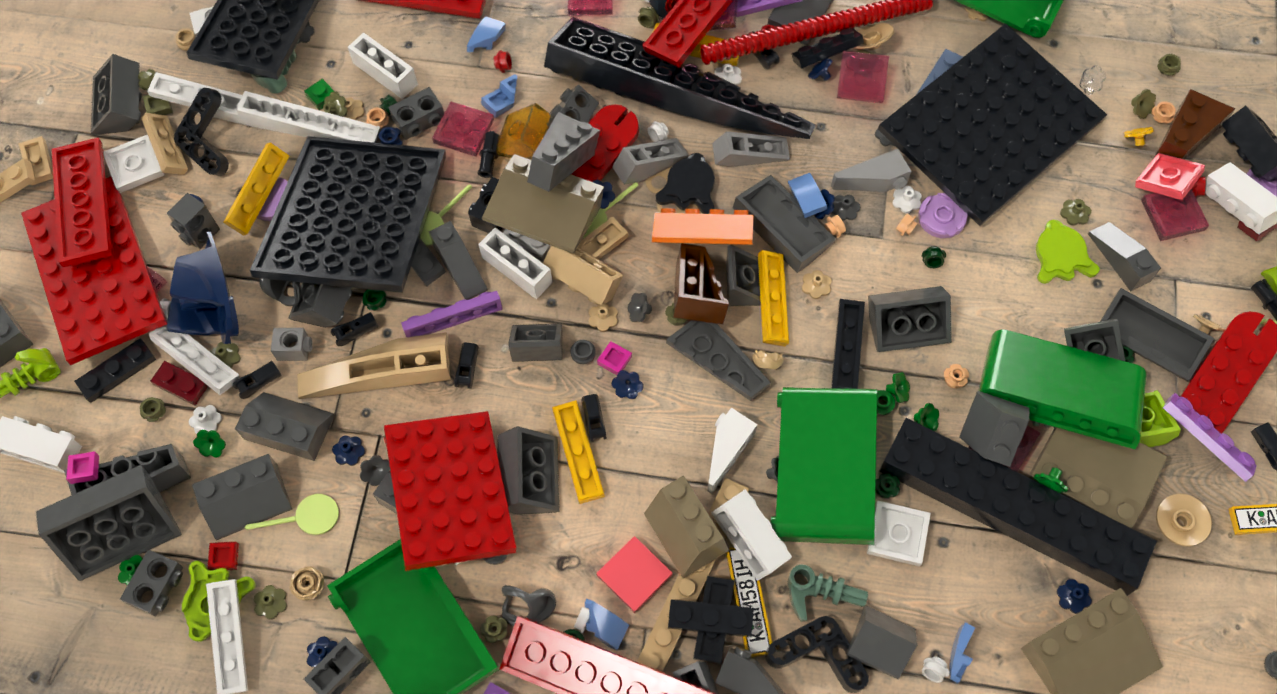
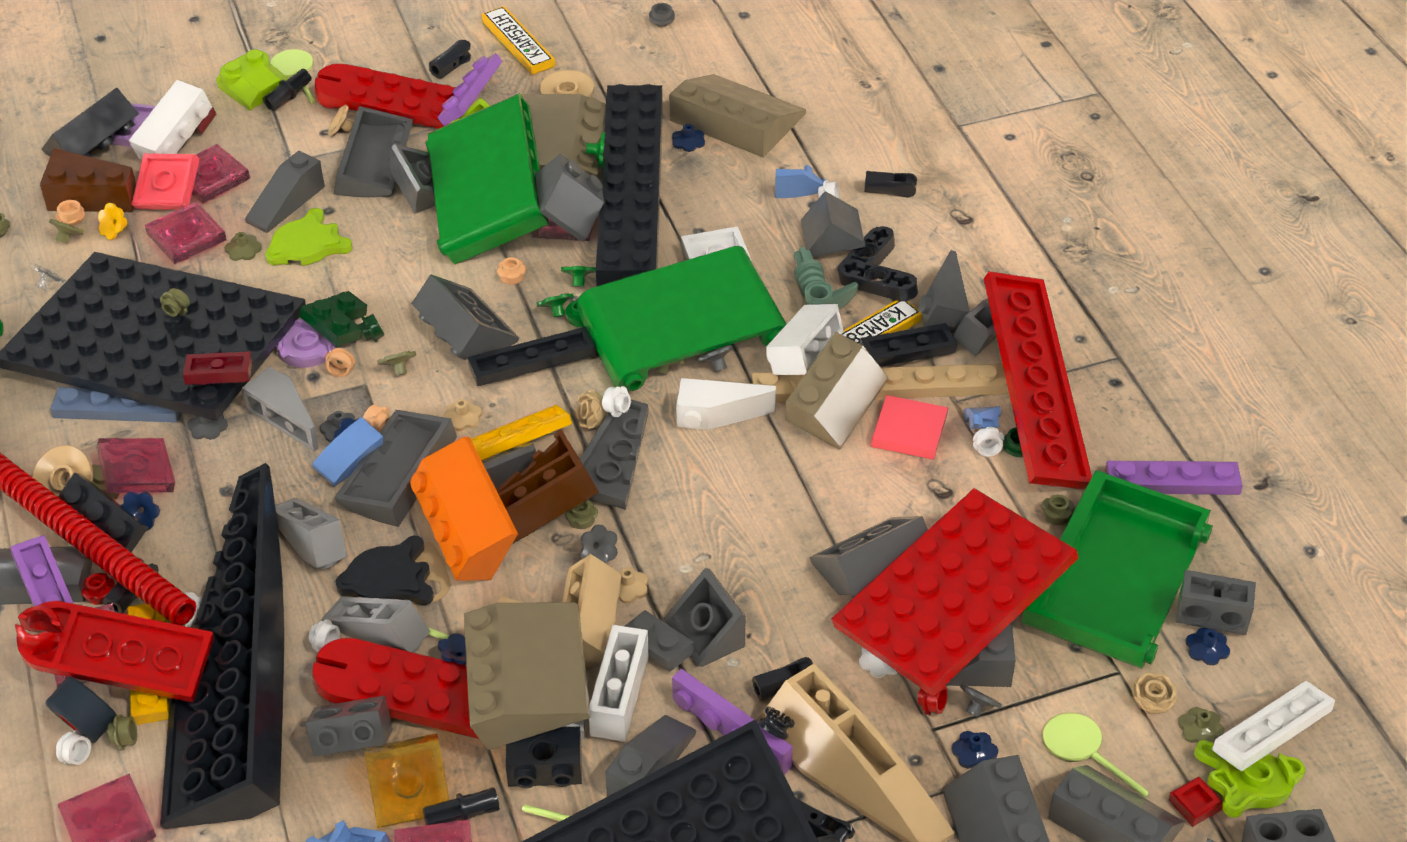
camera: 120 degrees left, 20 degrees down
dark grey piece [502,585,556,626] -> none
dark grey wedge [527,112,600,192] -> none
yellow tile [552,400,605,504] -> none
dark grey plate [570,340,596,364] -> none
black bar [581,394,607,442] -> none
dark pink plate [597,341,632,375] -> none
dark blue plant [611,370,644,399] -> none
black plate [668,599,754,637] -> none
white plant [893,186,922,213] -> none
none -> clear pink plate [145,202,227,264]
none -> olive plate [160,288,190,317]
none -> dark red plate [183,351,252,385]
none -> dark green plate [299,291,368,347]
none -> olive plant [377,351,416,376]
none -> white plate [602,386,631,417]
none -> dark grey plate [624,610,695,672]
none -> black bush [758,707,795,740]

